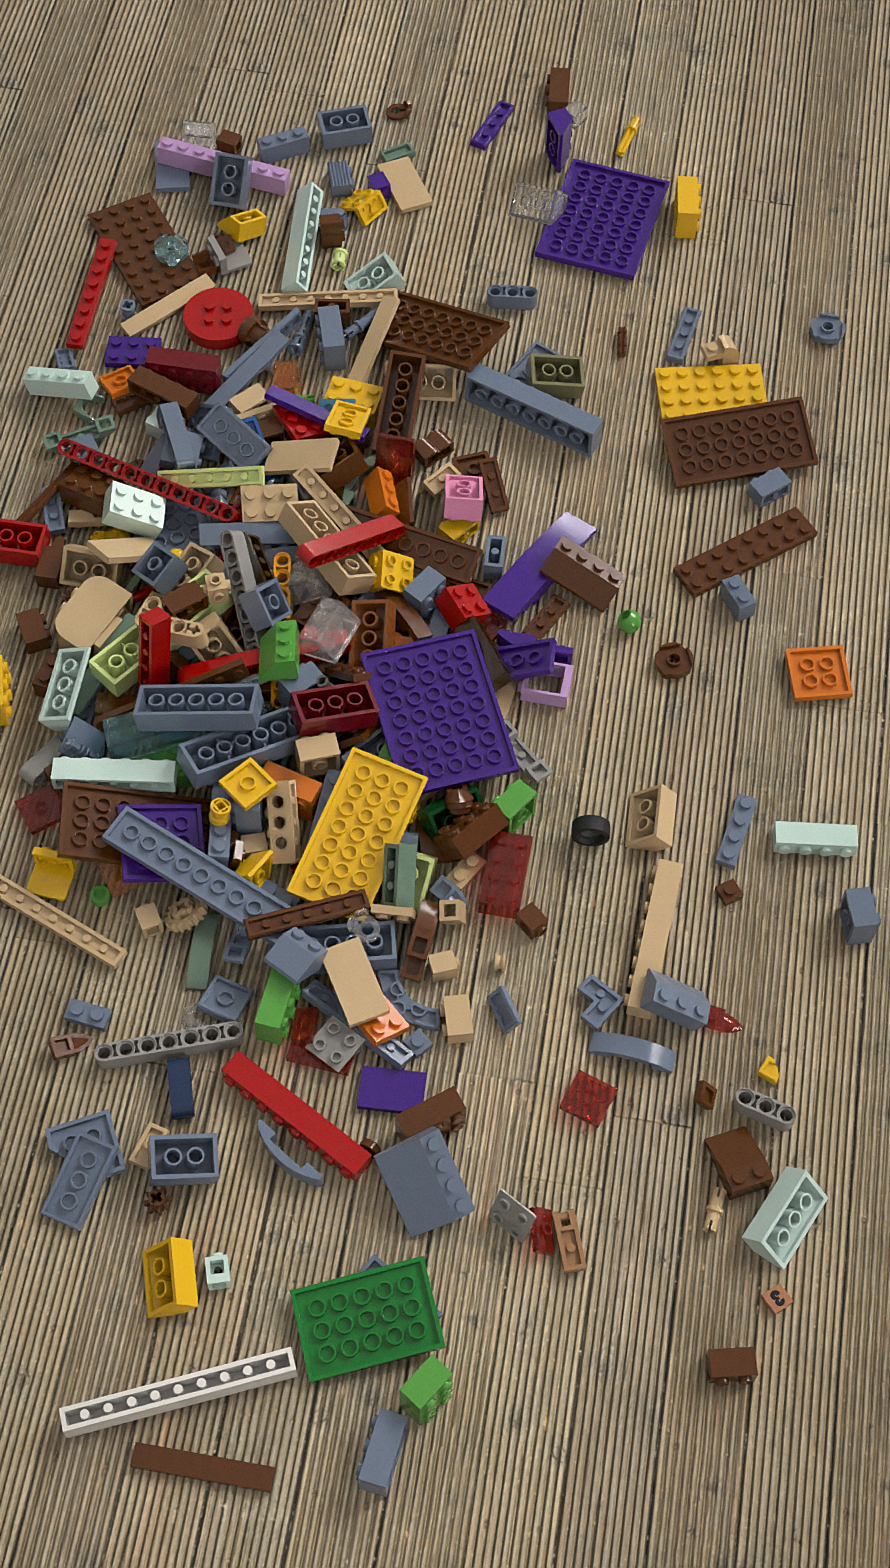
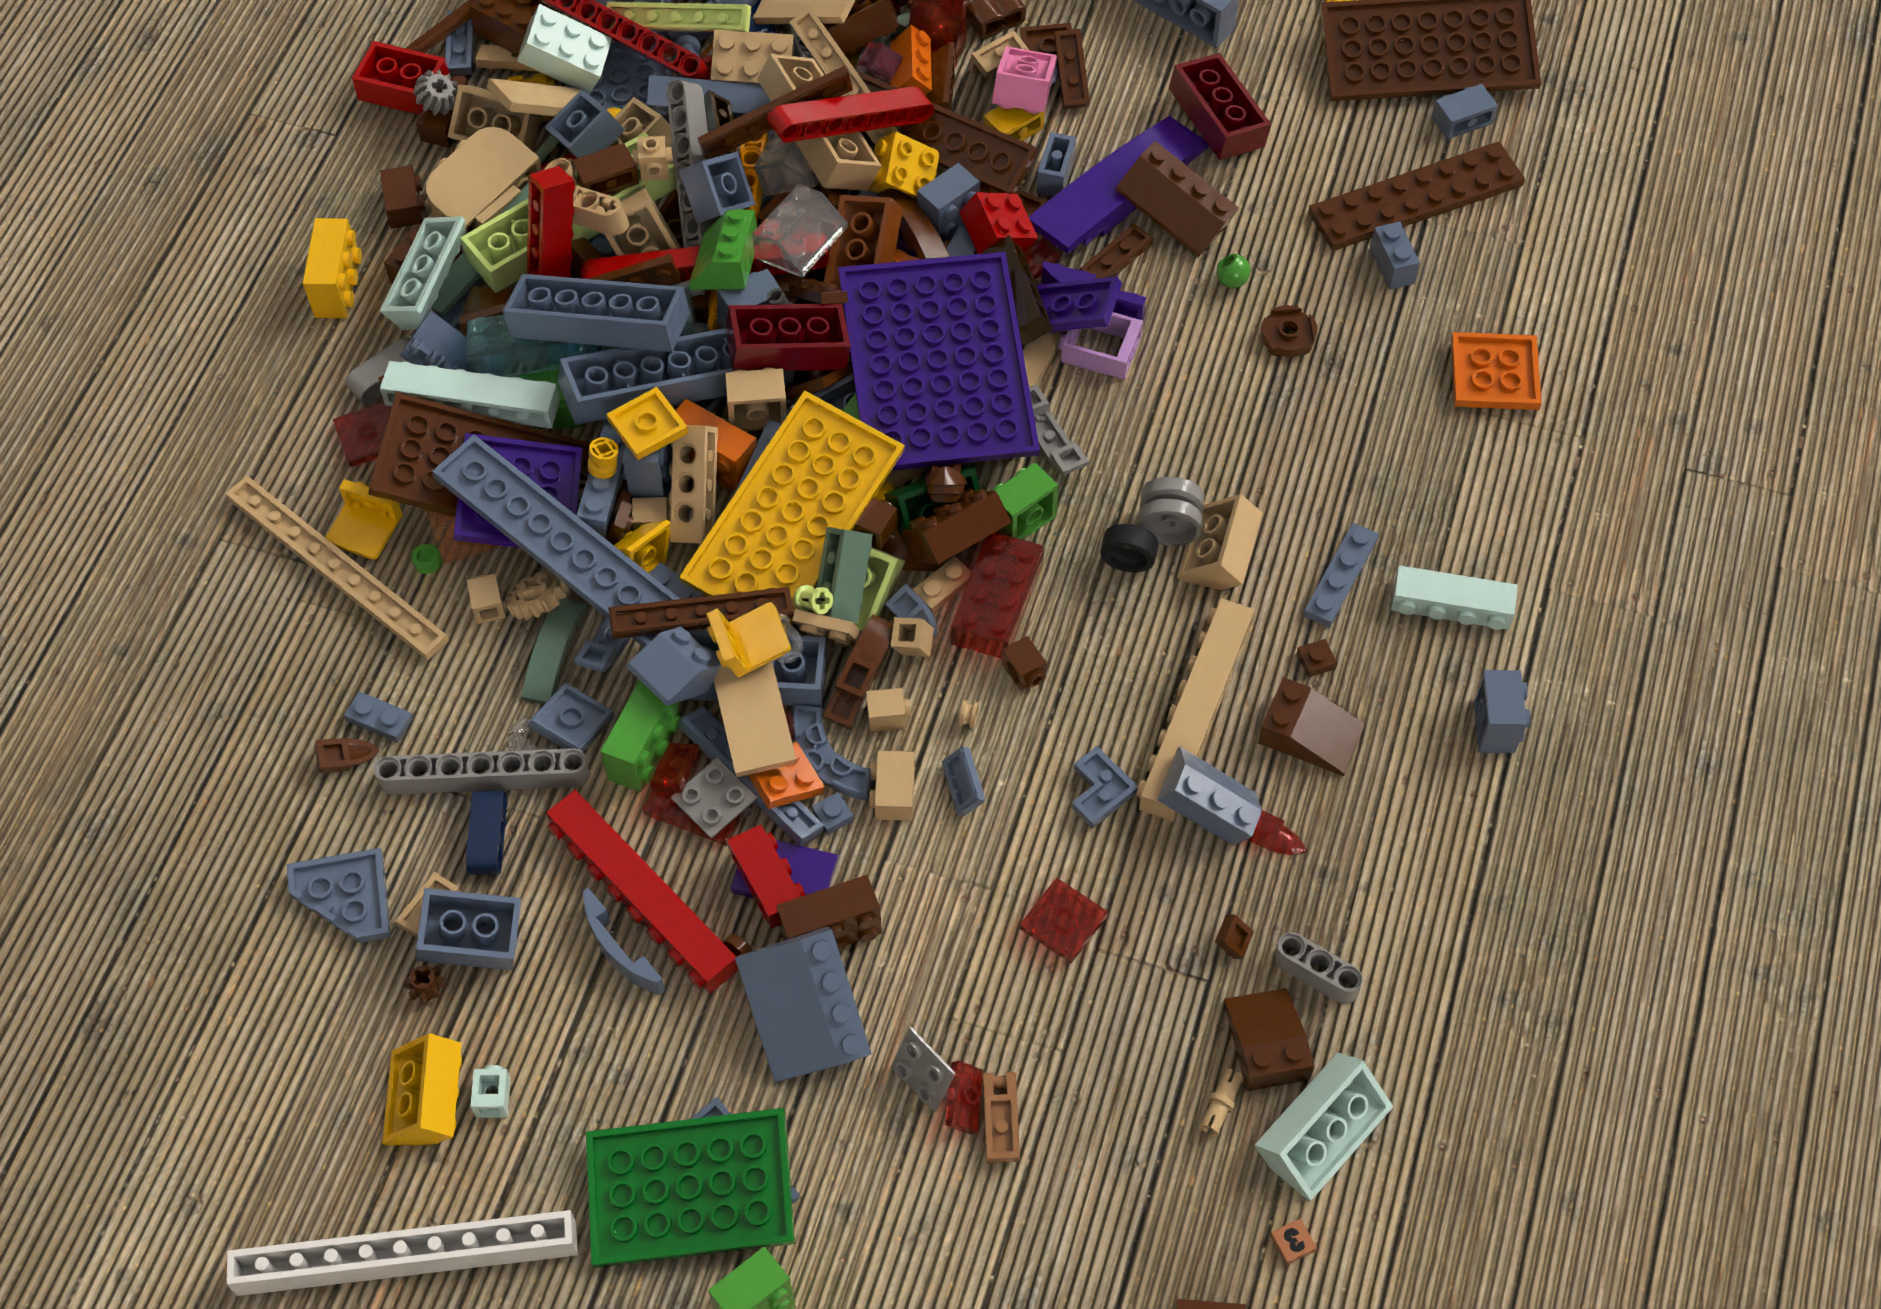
camera: 10 degrees right, 0 degrees up
sand blue tile [40,1130,119,1231] -> none
sand blue slope [588,1032,677,1074] -> none
yellow tile [757,1055,779,1085] -> none
none -> light grey gear [413,69,458,116]
none -> reddish brown tile [697,66,853,160]
none -> yellow bracket [707,602,791,678]
none -> red brick [727,824,806,929]
none -> yellowish green bush [793,585,833,614]
none -> reddish brown brick [855,498,898,550]
none -> clear pink brick [857,41,903,81]
none -> light grey wheel [1138,476,1205,546]
none -> dark red brick [1169,53,1272,160]
none -> reddish brown slope [1258,677,1365,776]

